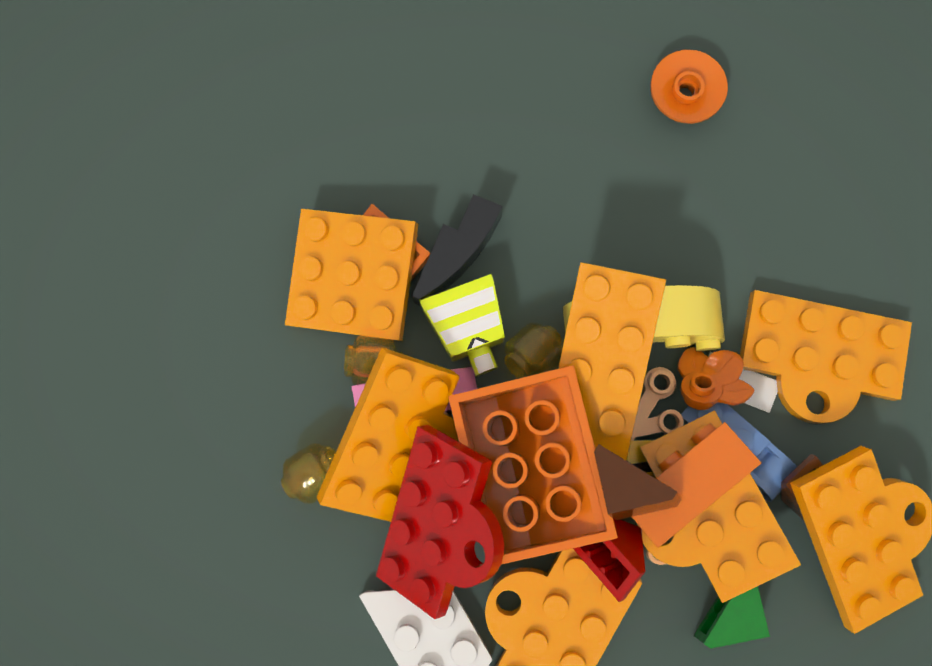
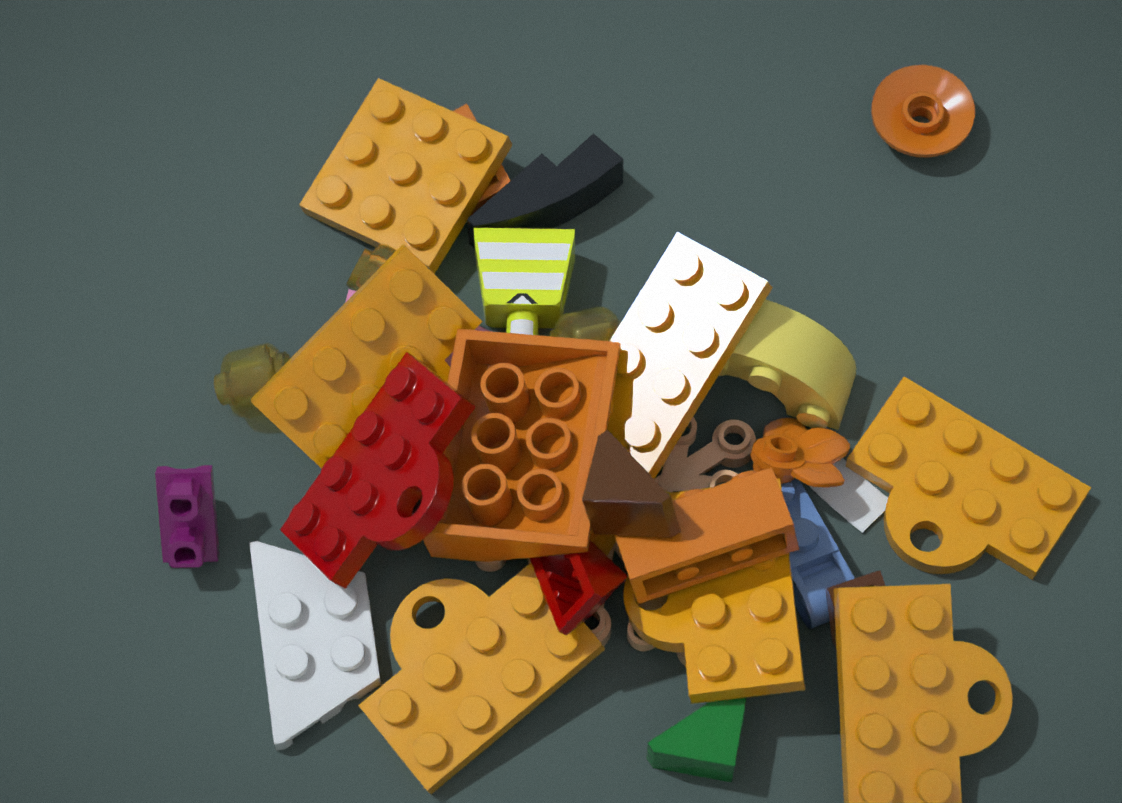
camera: 20 degrees right, 15 degrees down
none -> magenta hips [155,465,220,568]

